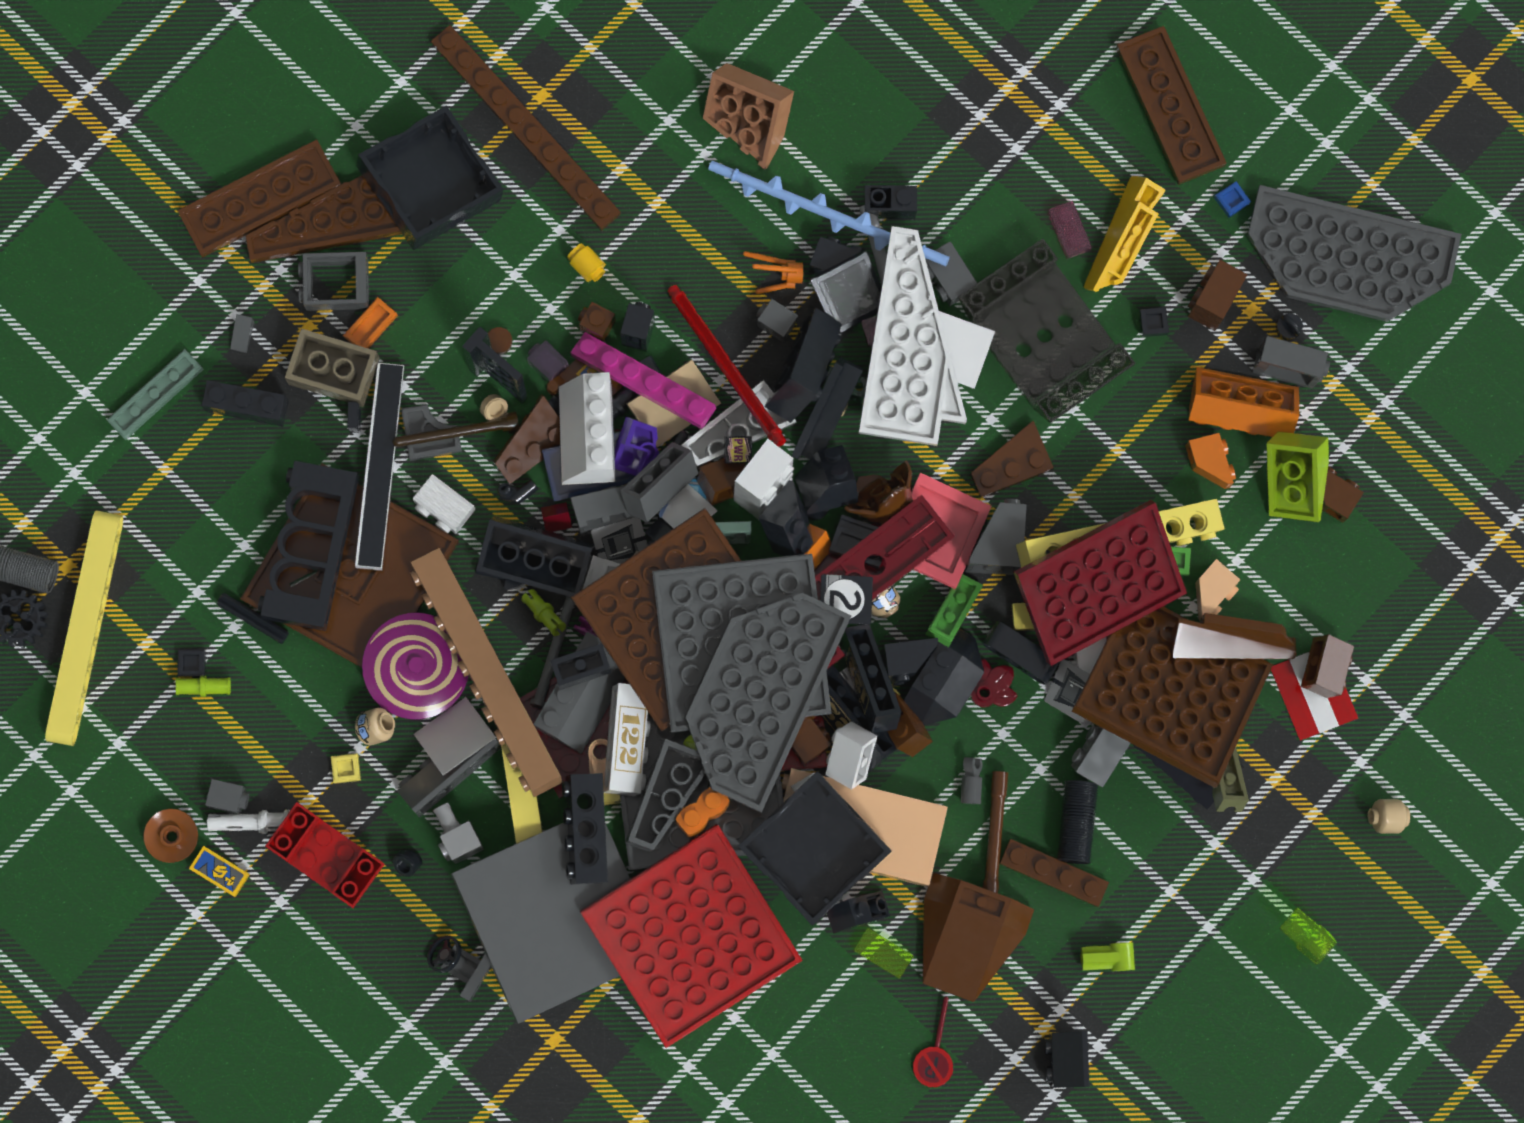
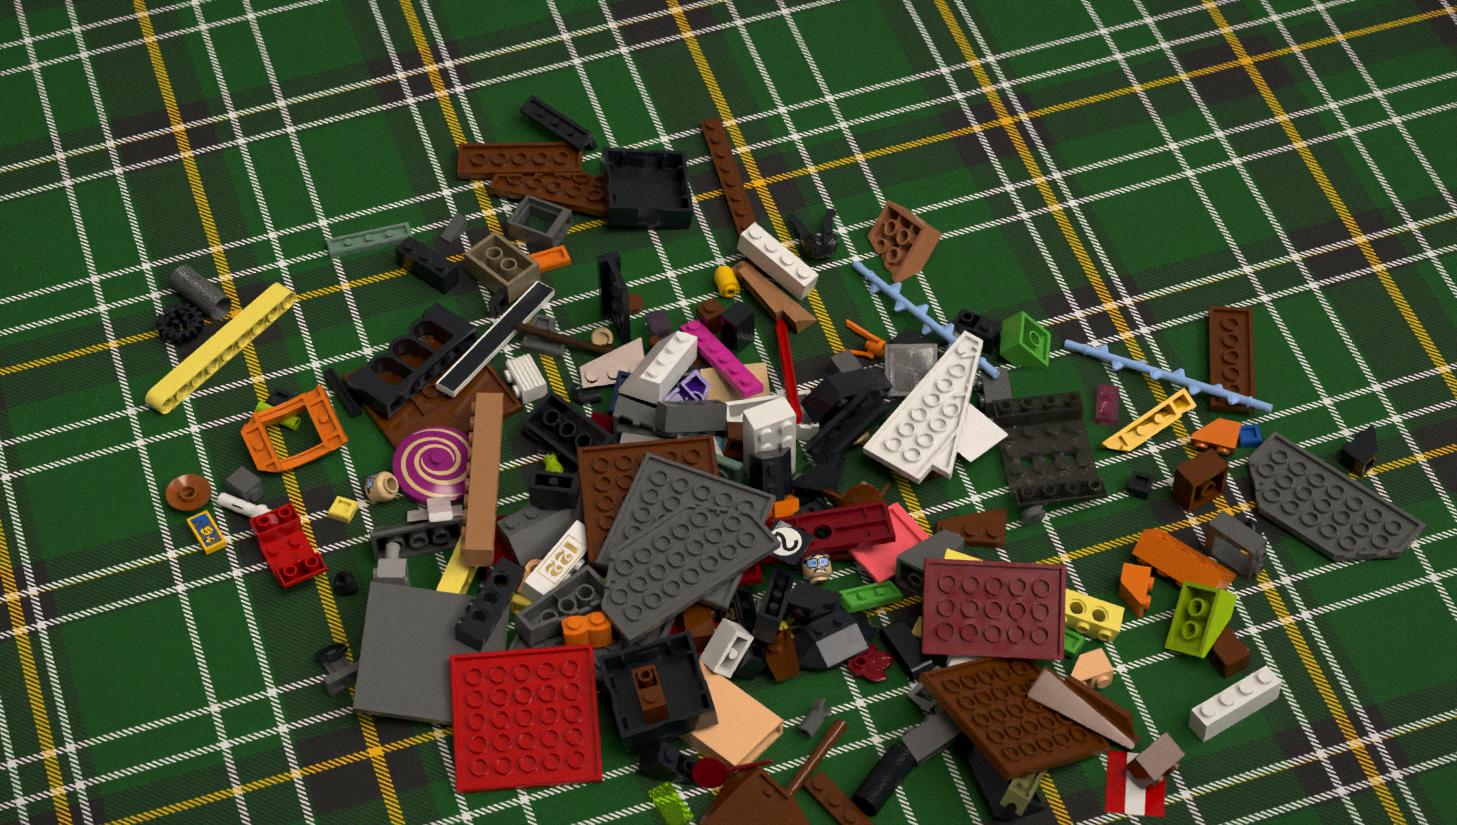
camera: 35 degrees right, 30 degrees down
none -> orange wedge [240,384,348,472]
none -> white tile [426,496,453,522]
none -> black fence [519,95,597,152]
none -> reddish brown slope [631,664,670,725]
none -> dark red piece [692,757,773,788]
none -> medium nougat wedge [731,261,817,334]
none -> white brick [737,222,819,301]
none -> black hair [787,209,839,259]
none -> bright green slope [999,311,1051,368]
none -> dark grey tile [1021,506,1045,526]
none -> light blue plant [1064,339,1273,413]
none -> white brick [1188,666,1282,742]
none -> orange slope [1191,418,1241,455]
none -> black slope [1339,425,1378,478]

